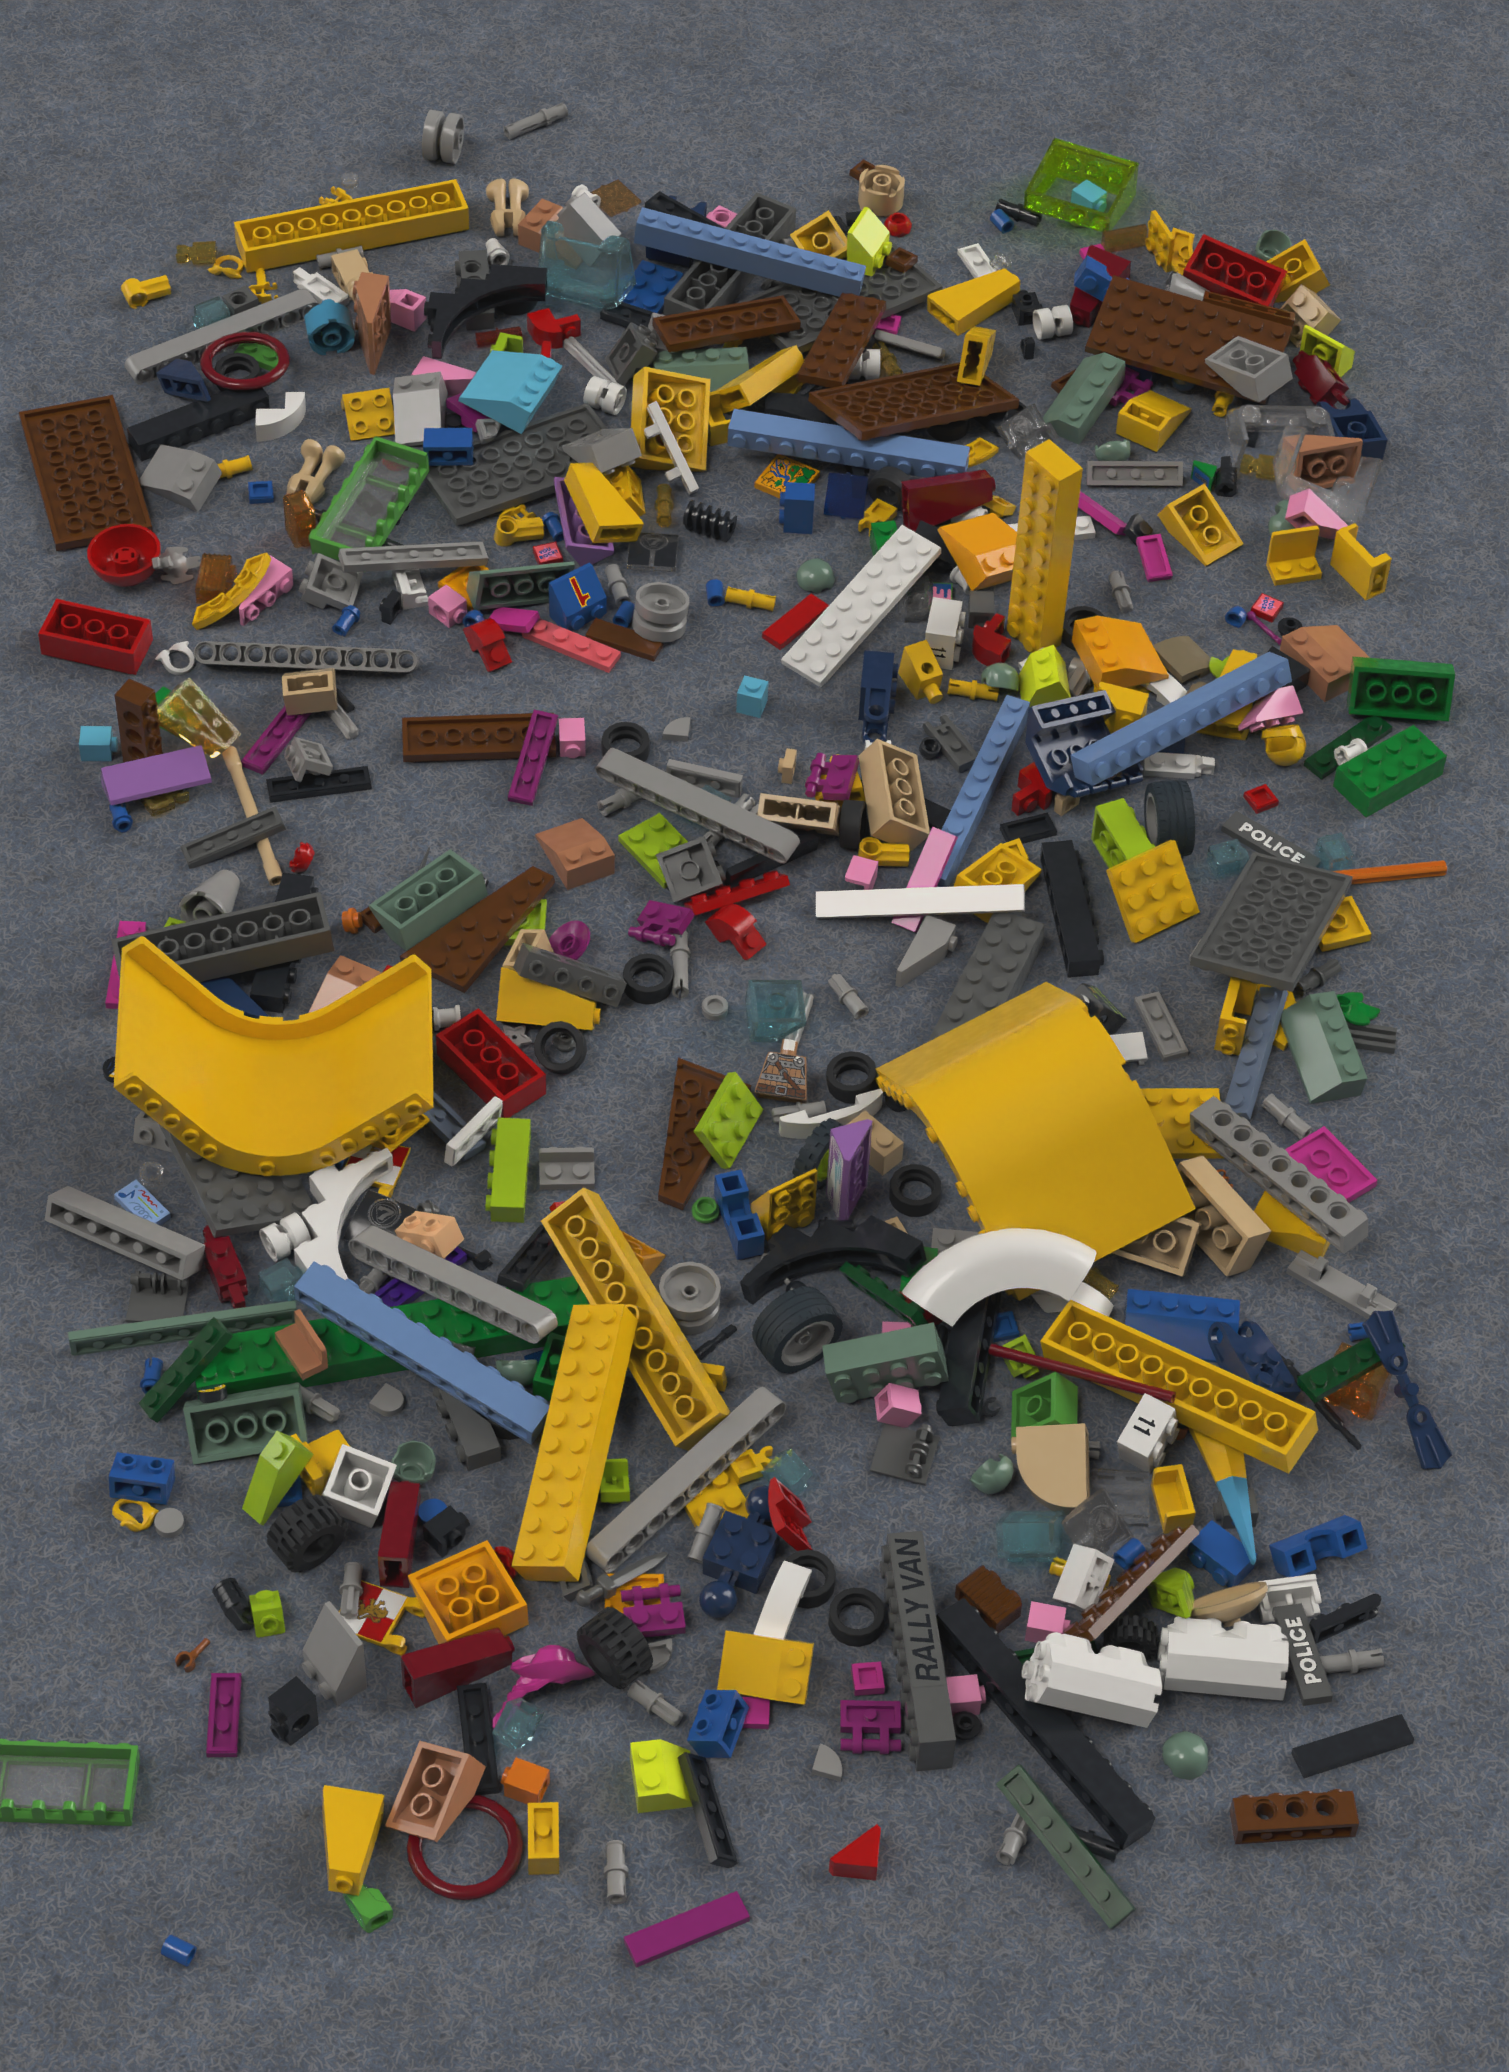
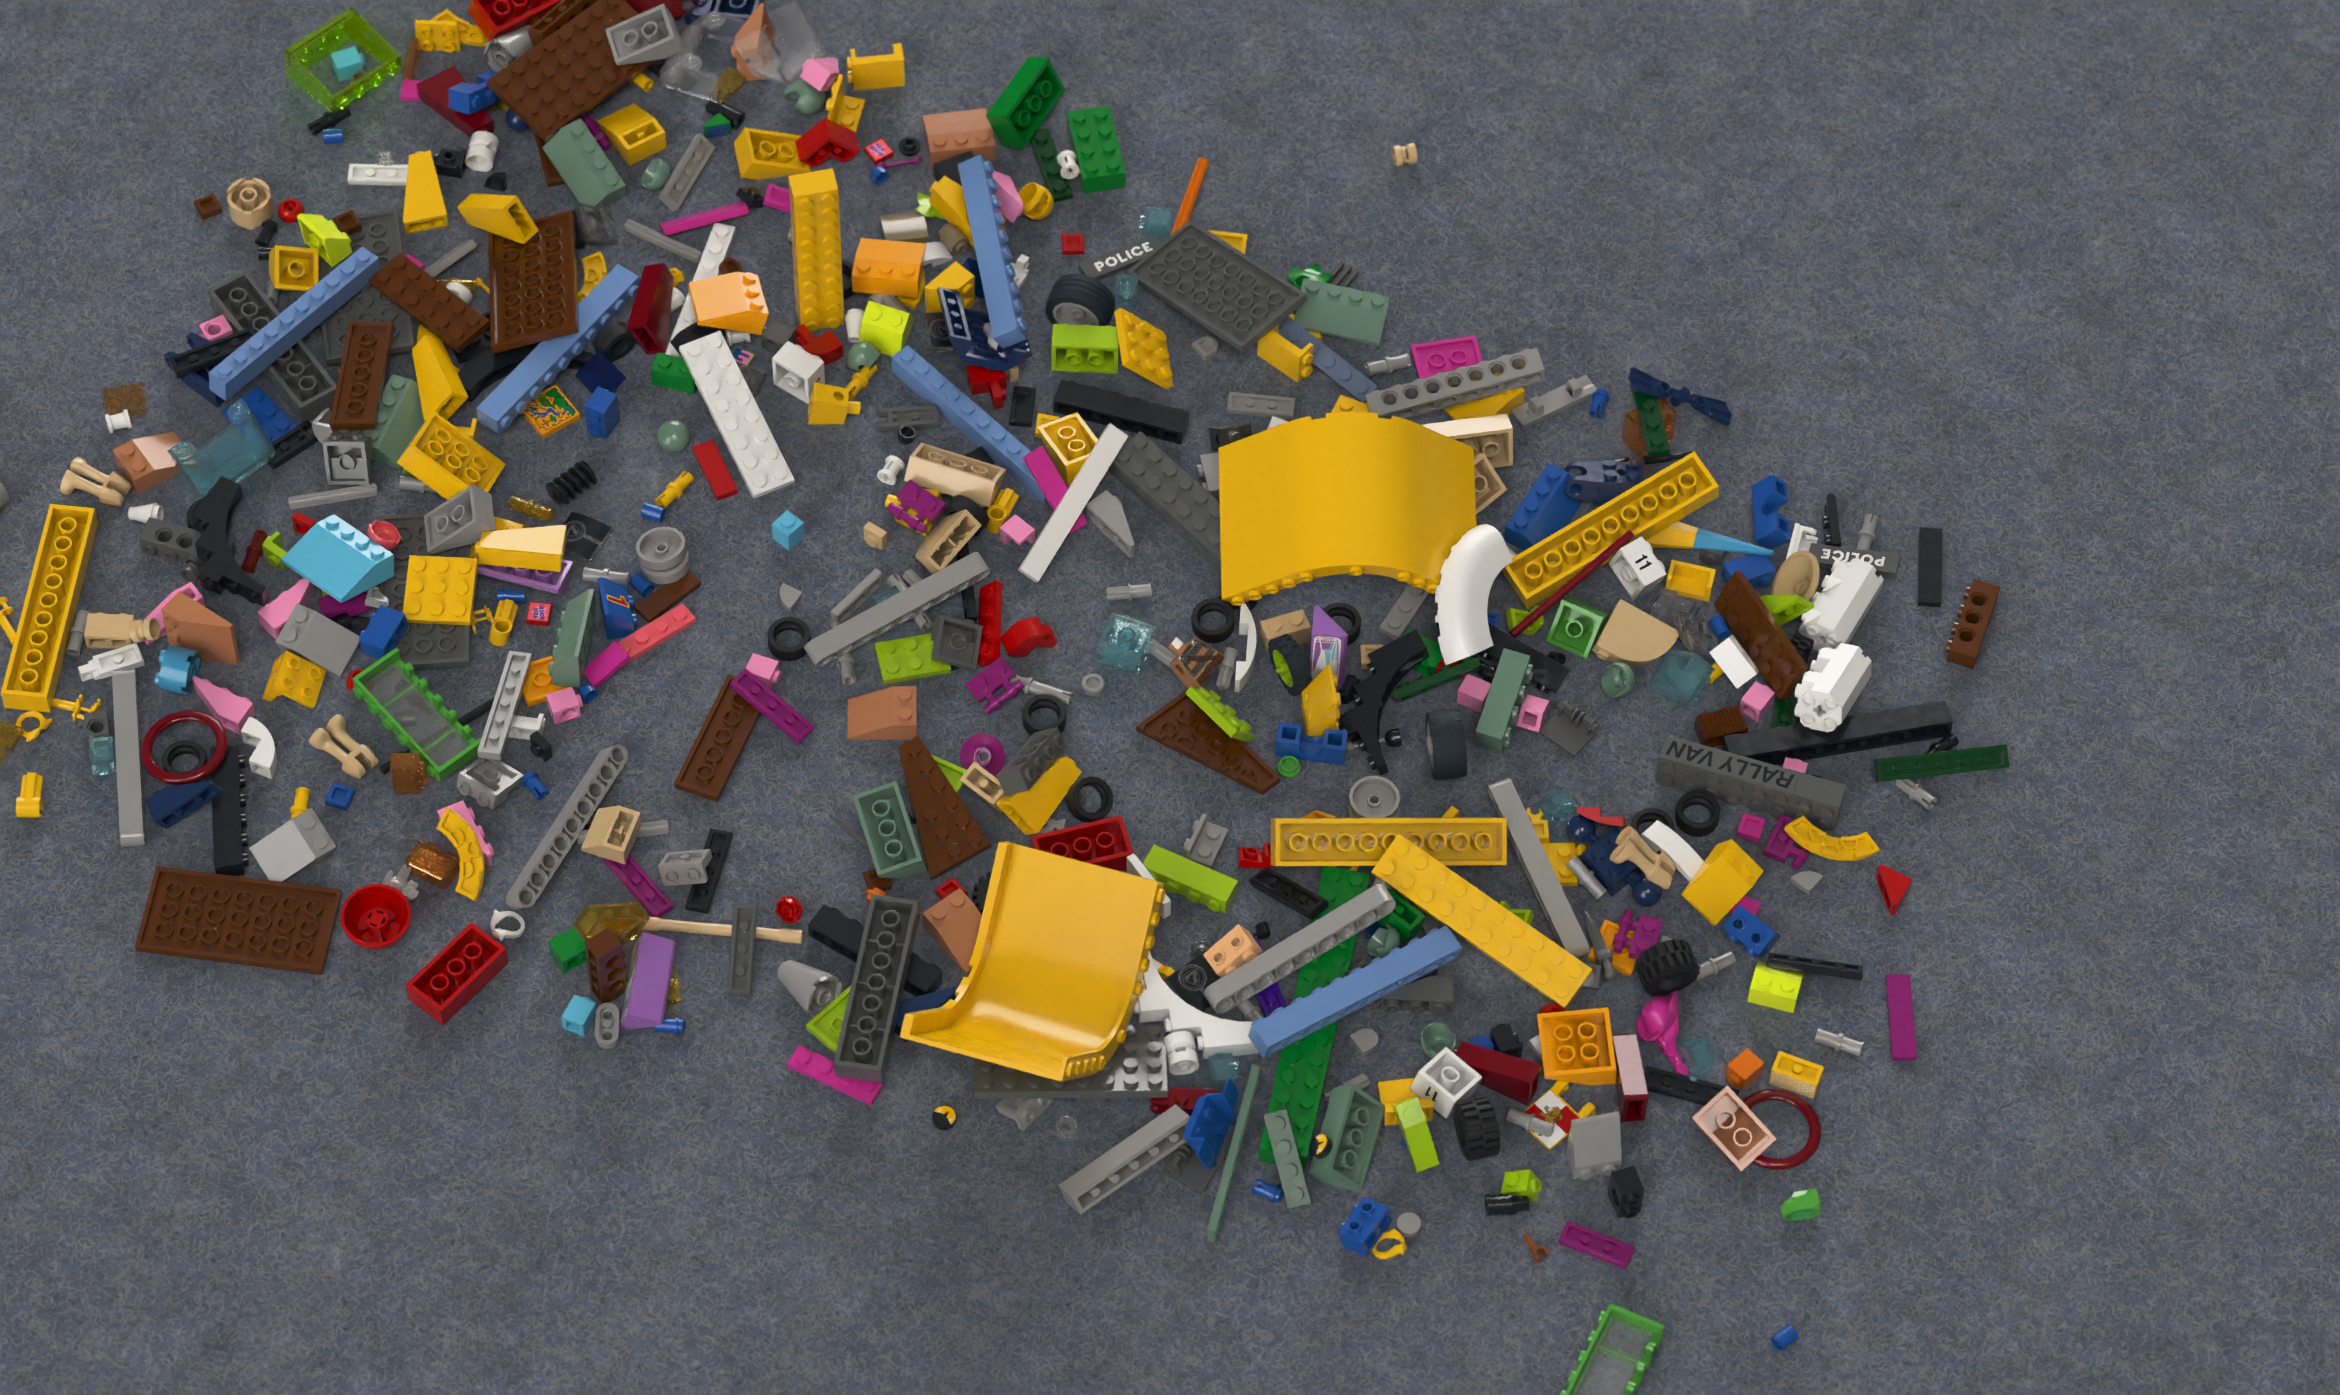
camera: 65 degrees left, 5 degrees up
light blue tile [114,1180,171,1225] -> none
bright green plate [234,343,278,371] -> none
nougat panel [275,1309,328,1380] -> none
yellow slope [322,1785,384,1896] -> none
red brick [463,618,512,672] -> none
red brick [527,308,581,349] -> none
light grey brick [554,192,622,266] -> none
white wheel [583,376,627,416] -> none
white hinge [644,401,699,495] -> none
black piece [694,1324,737,1360] -> none
yellow plate [858,498,898,537] -> none
dark blue brick [858,650,899,743] -> none
sand green hair [1162,1731,1209,1780] -> none
none -> bright pink slope [192,676,255,735]
none -> coral hair [366,520,401,551]
none -> yellow plate [402,555,479,626]
none -> light grey plate [595,1003,620,1049]
none -> red brick [795,117,860,168]
none -> blue piece [1182,1078,1239,1169]
none -> tan piece [1610,826,1676,889]
none -> yellow tile [1784,815,1880,861]

